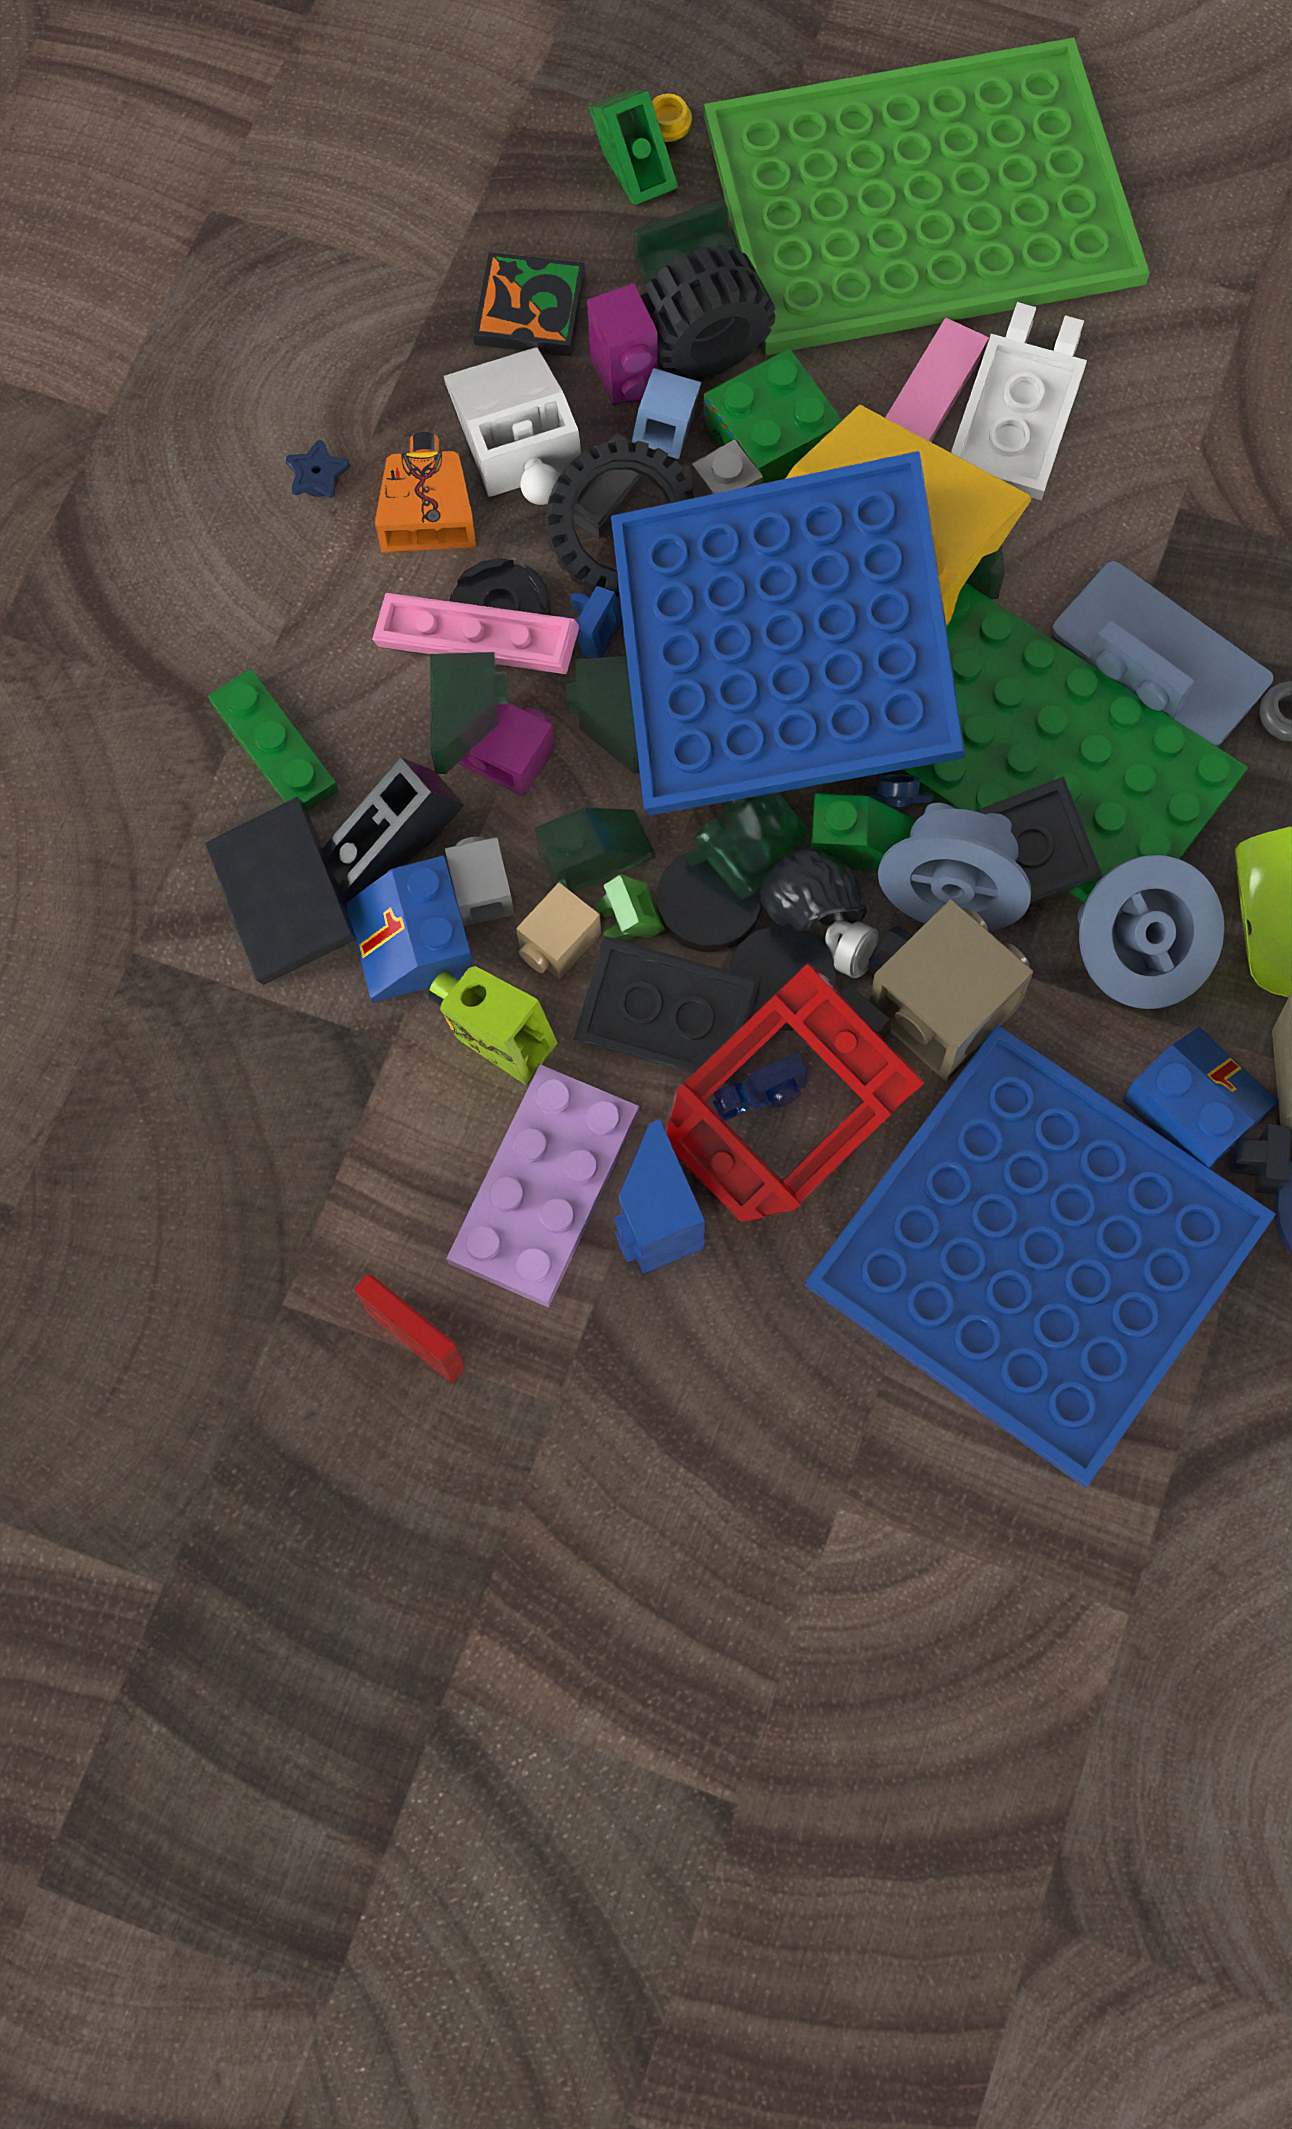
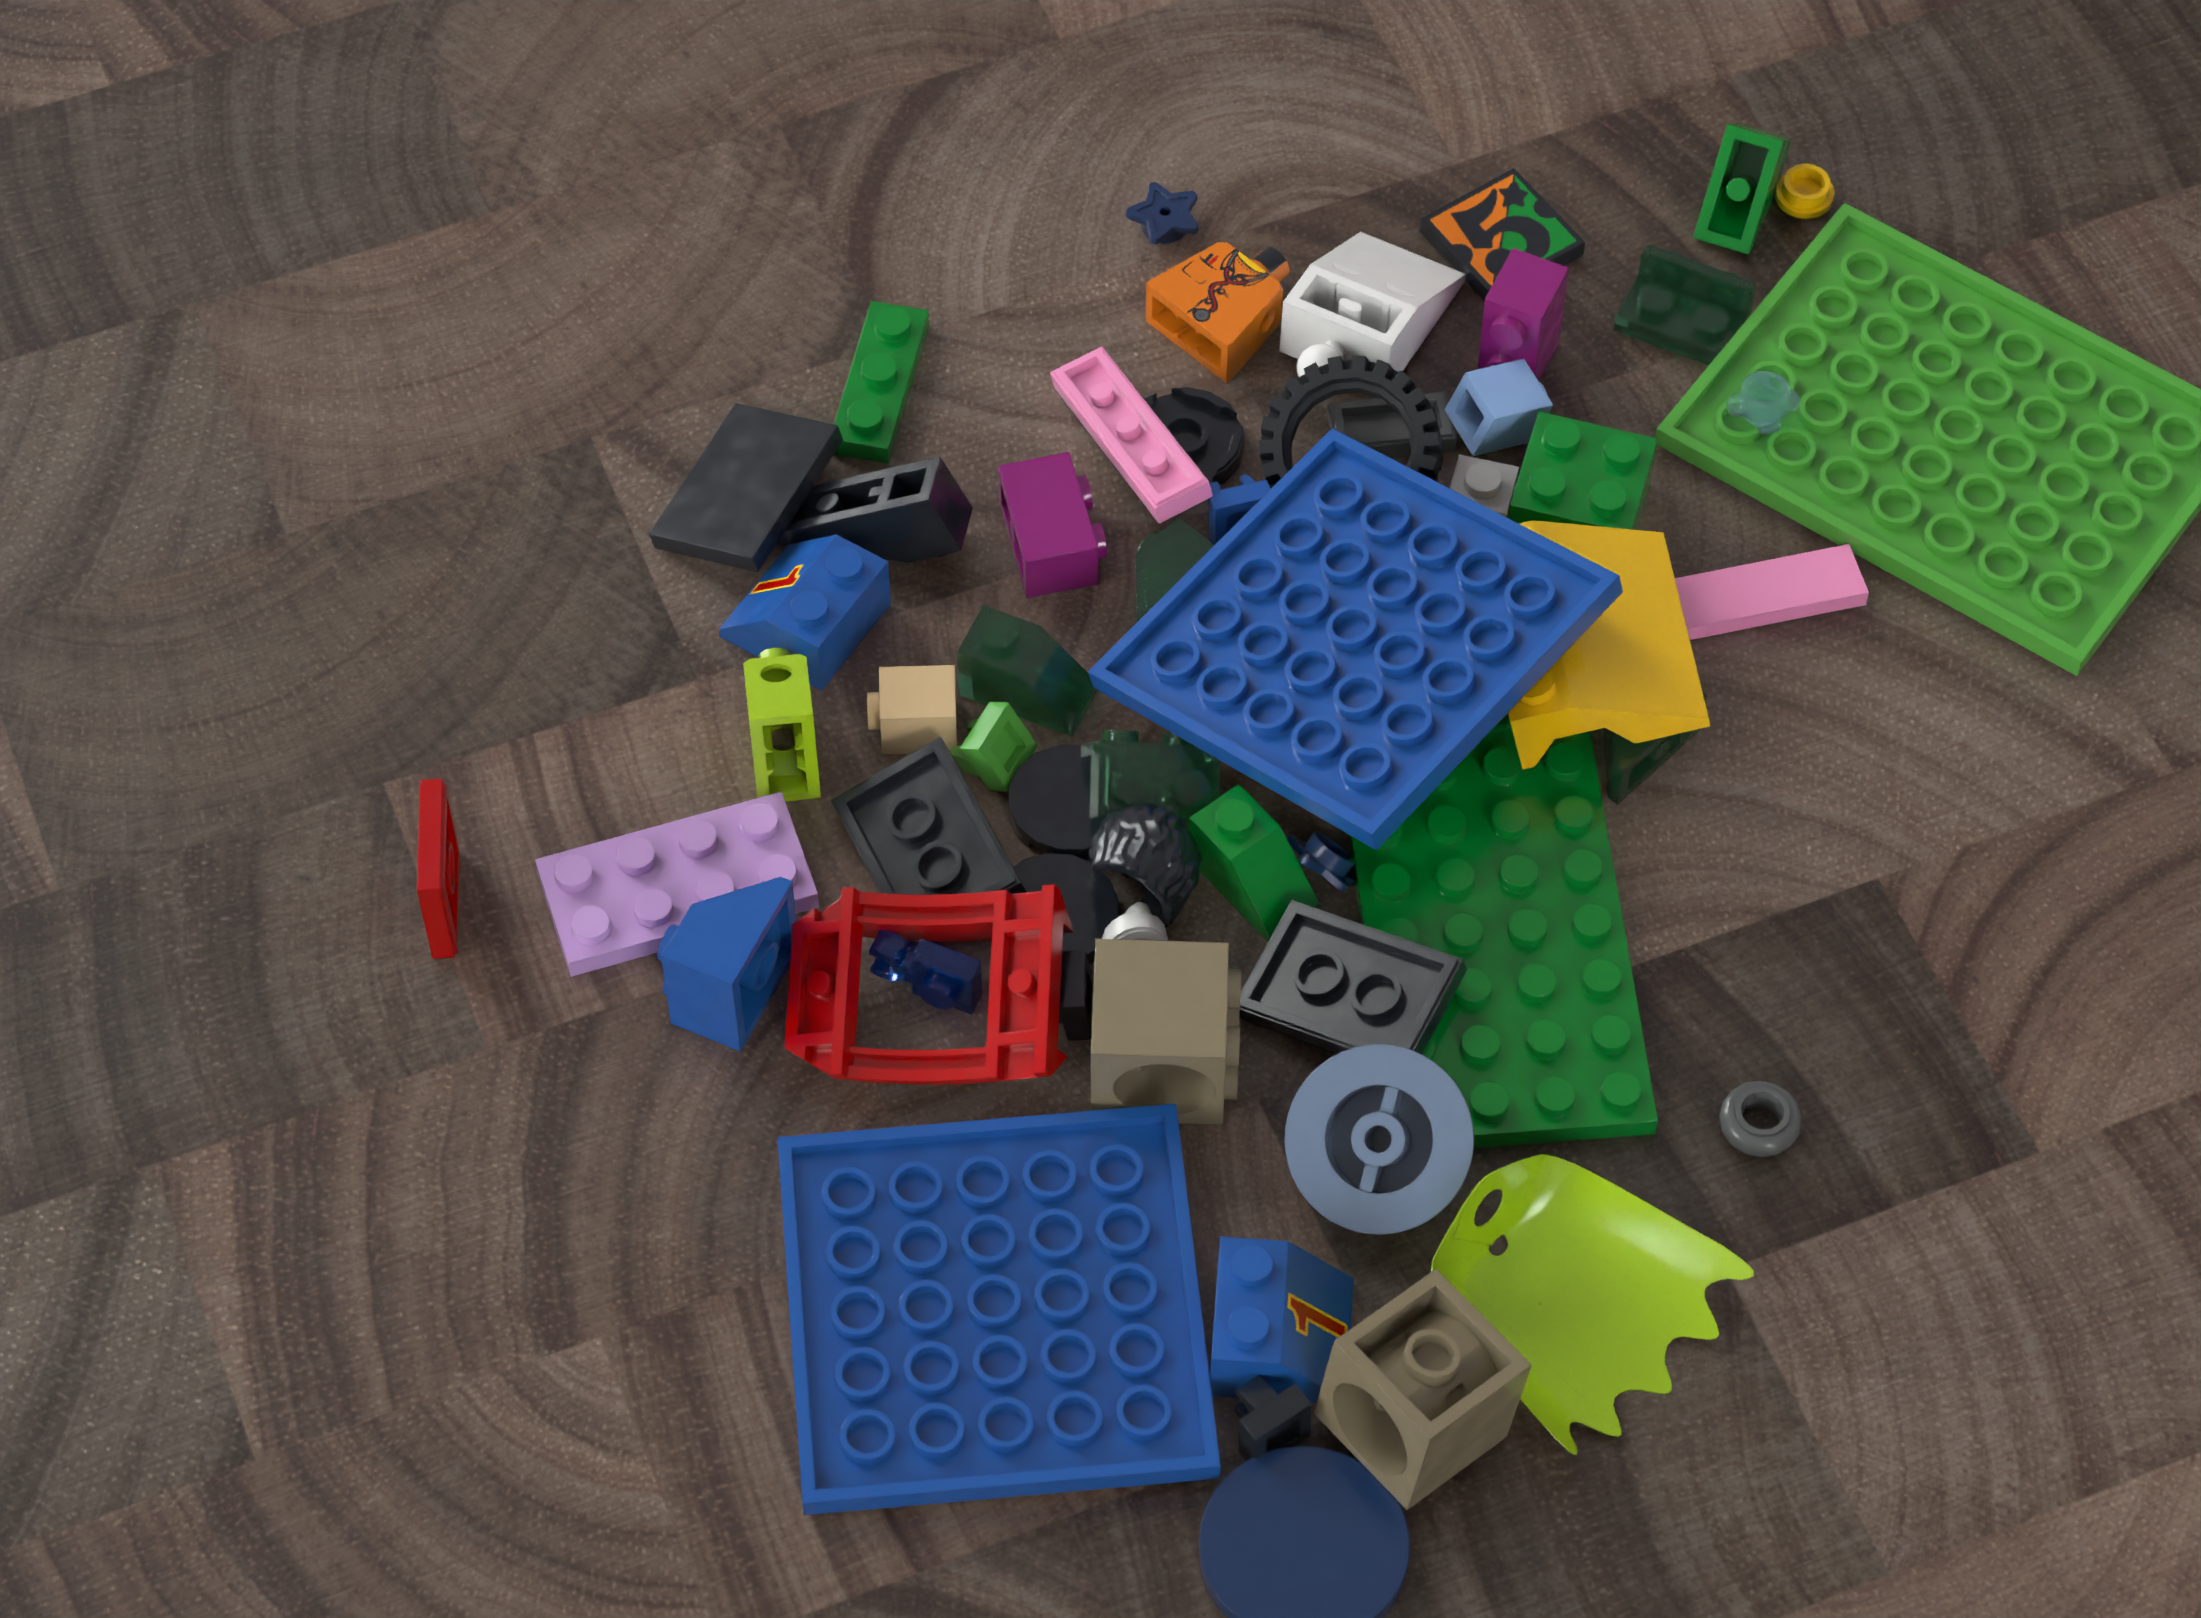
camera: 45 degrees right, 15 degrees down
clear green slope [430,652,508,774] -> none
light grey brick [445,837,514,926] -> none
black tyre [641,245,776,380] -> none
sand blue piece [878,803,1032,932] -> none
white tile [951,302,1087,501] -> none
sand blue bracket [1052,561,1273,747] -> none
none -> clear light blue plate [1727,371,1800,434]

